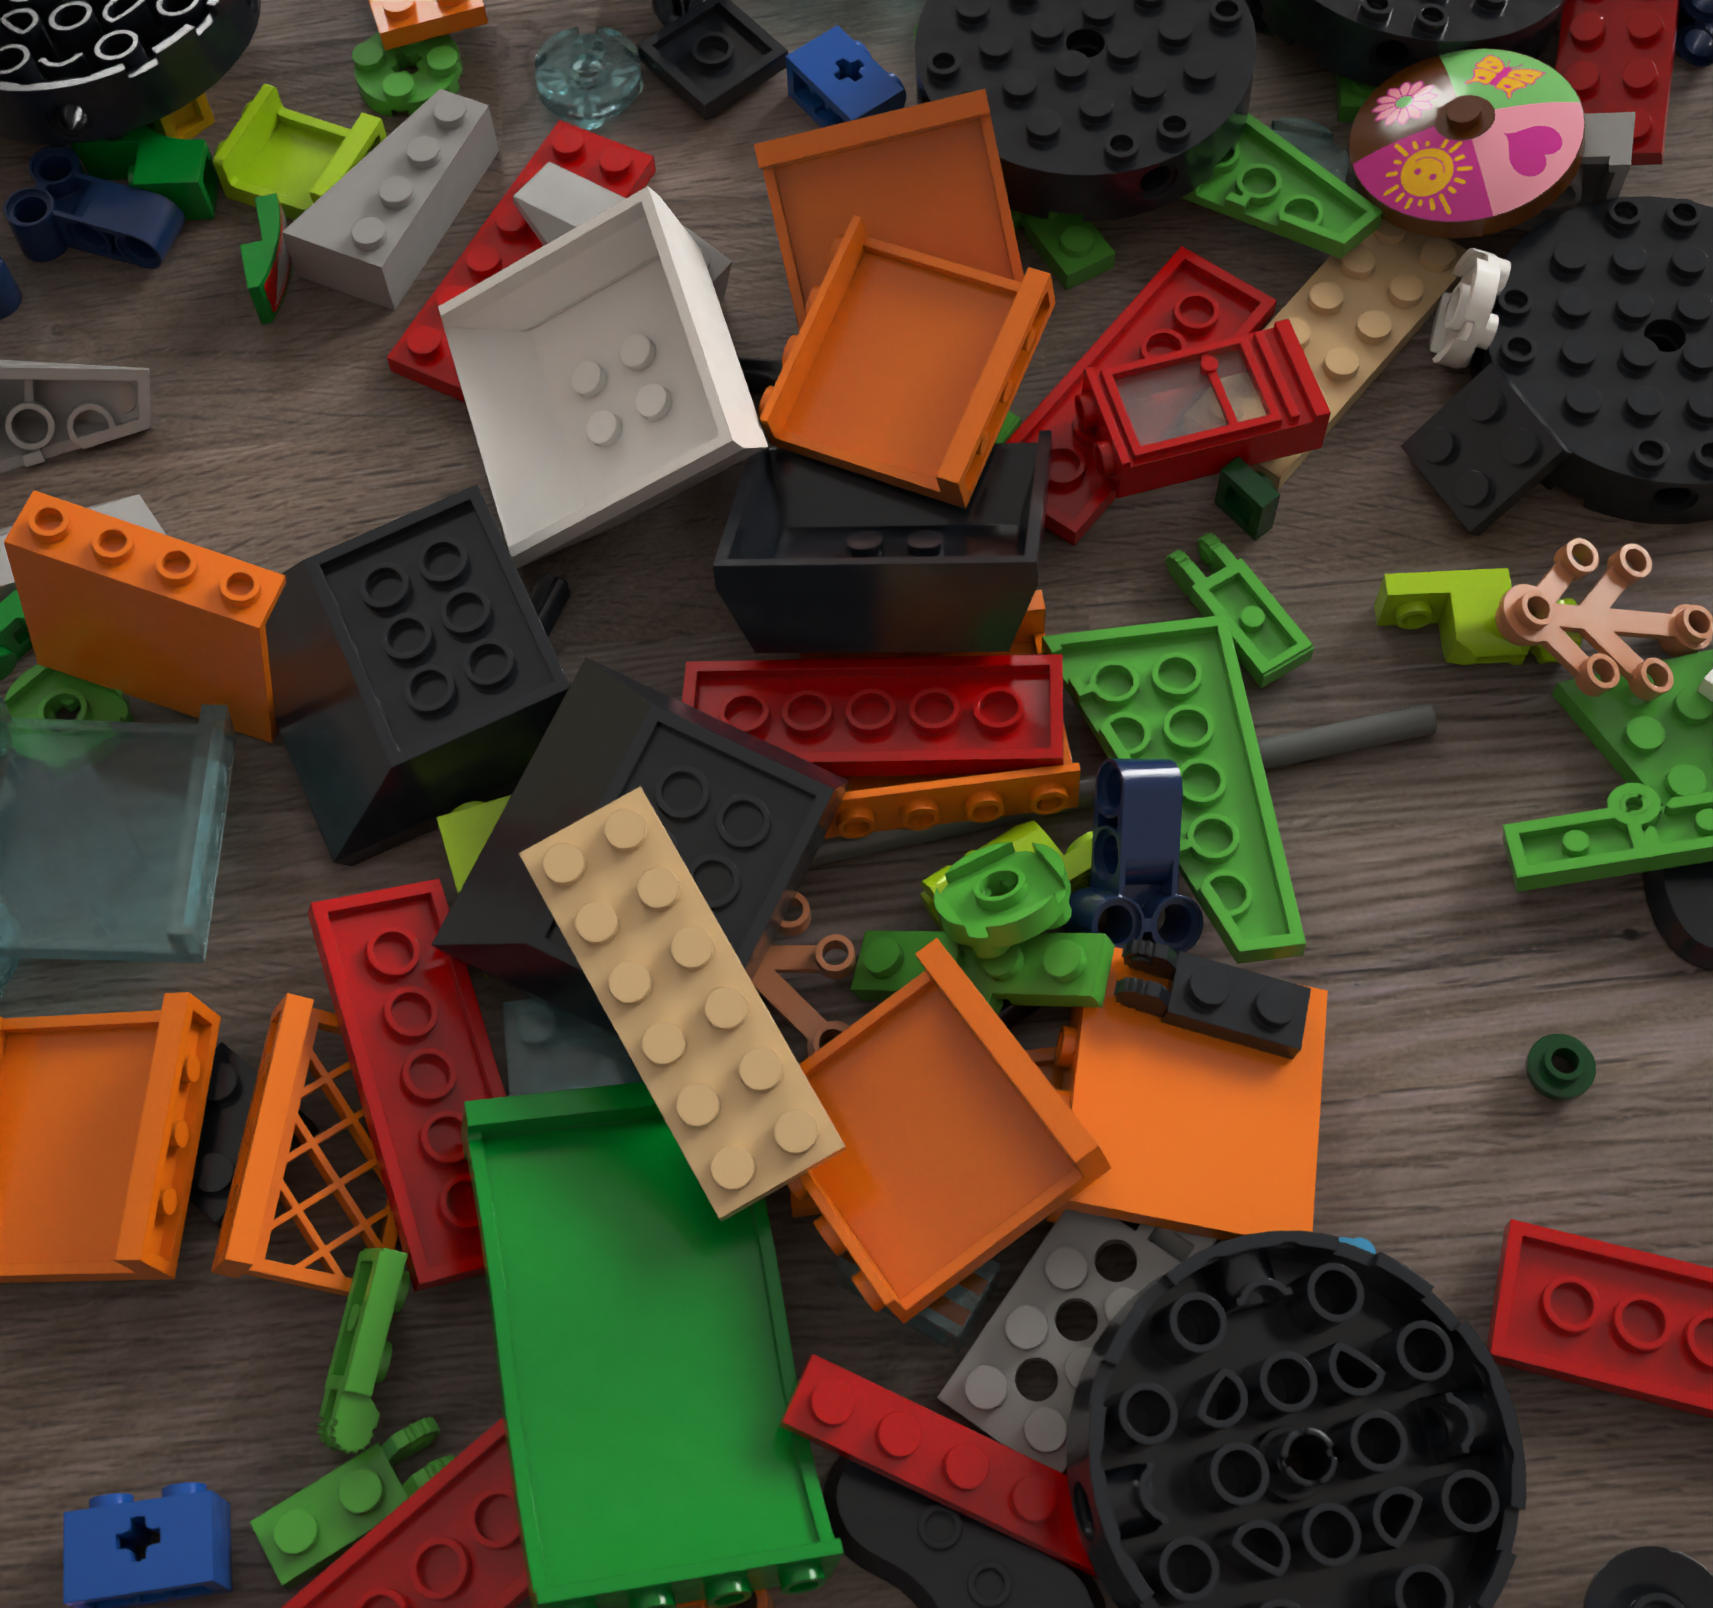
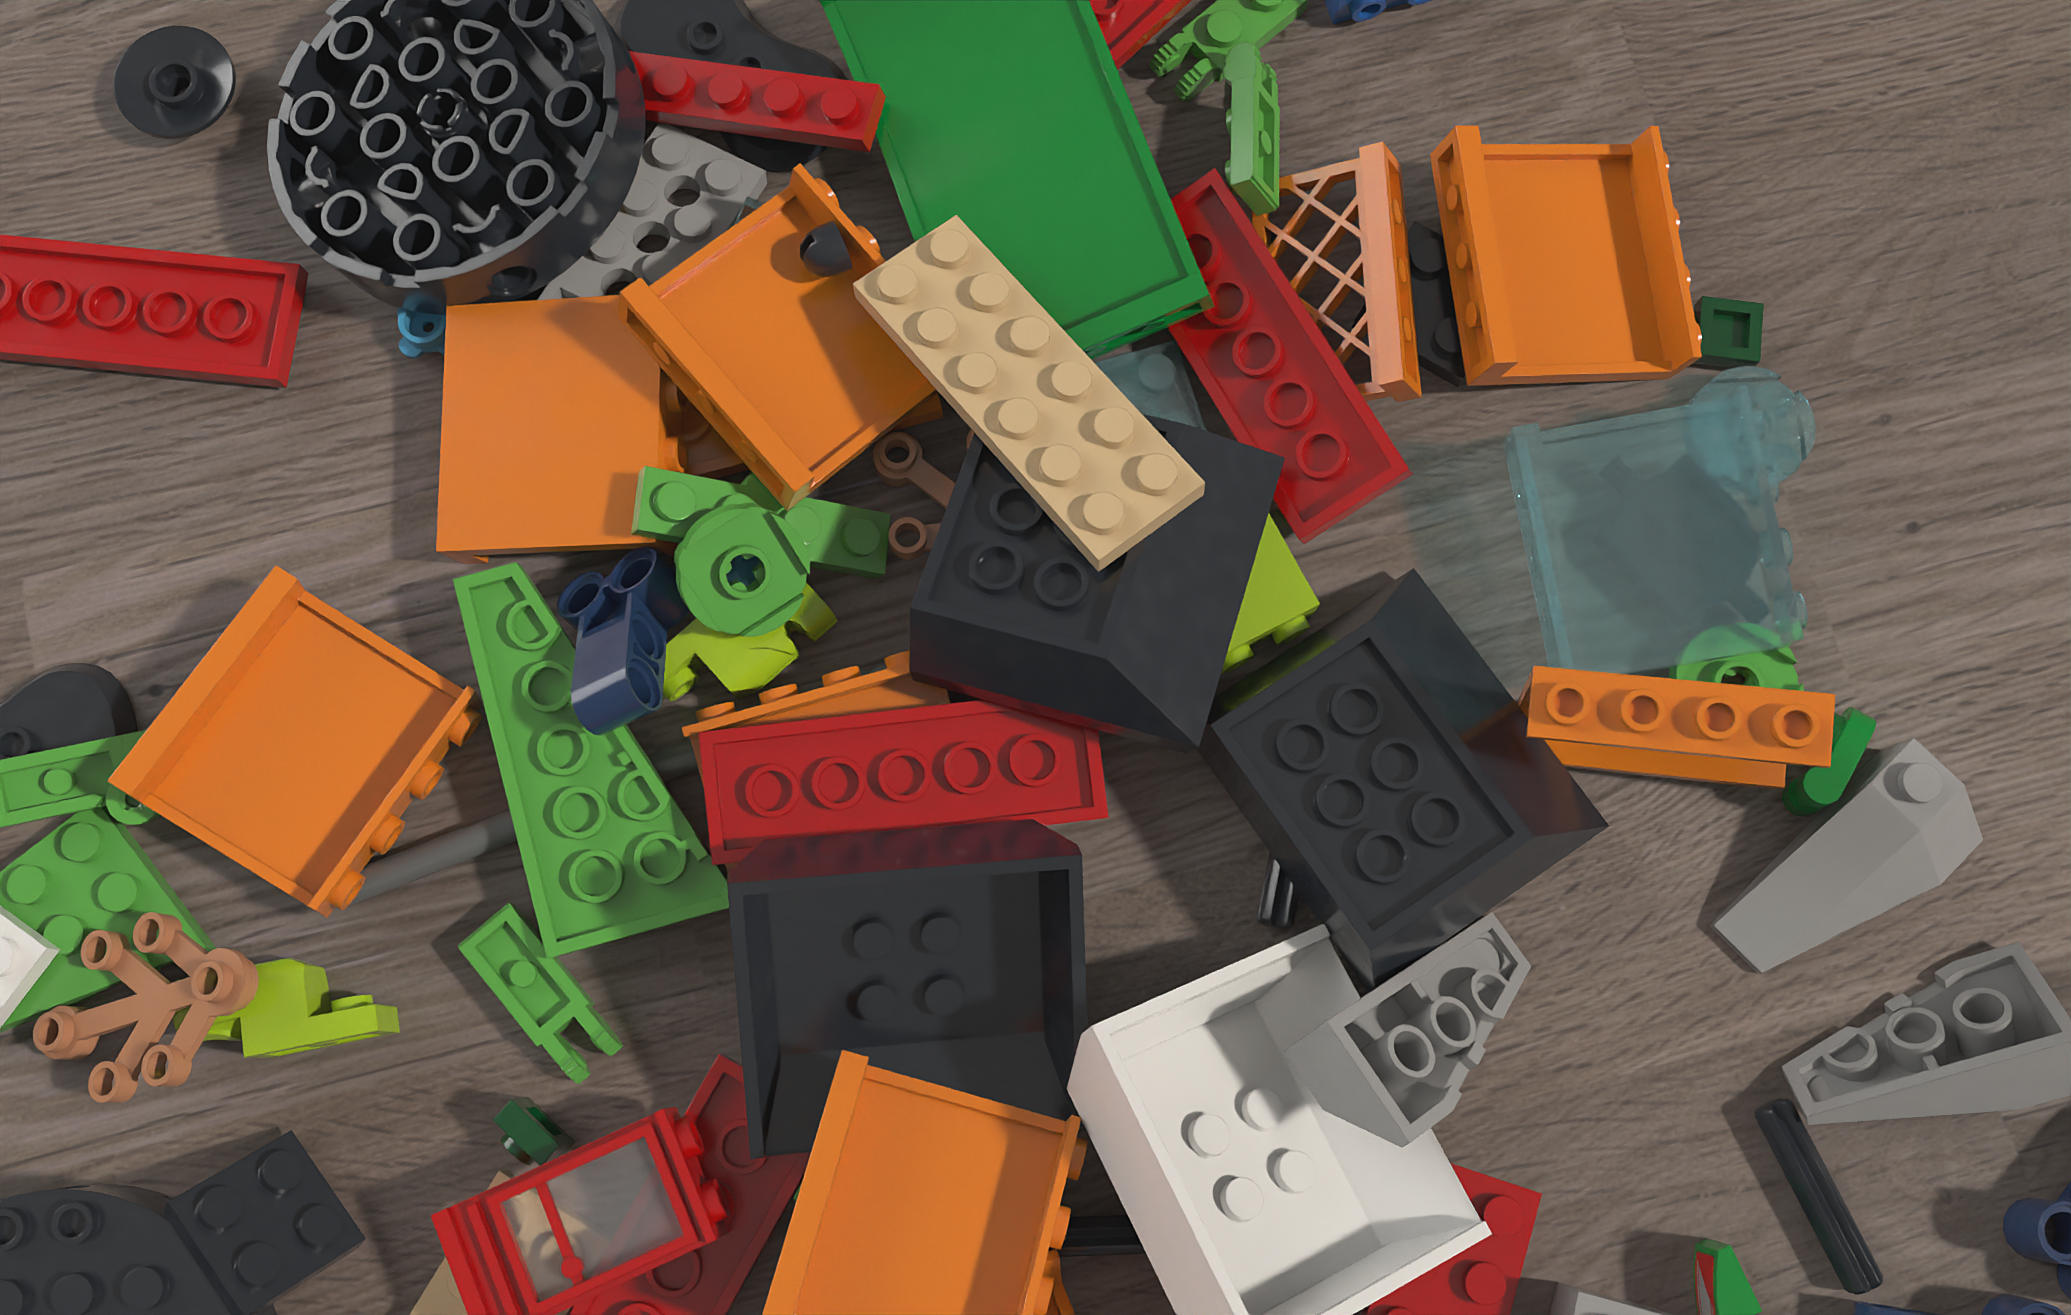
camera: 170 degrees right, 15 degrees up
black hinge [1114,939,1311,1060] -> none
dark green plate [1525,1034,1596,1101] -> none
none -> orange panel [107,565,482,918]
none -> black hinge [800,221,852,278]
none -> light grey wedge [1284,912,1531,1148]
none -> black axle [1755,1098,1883,1295]

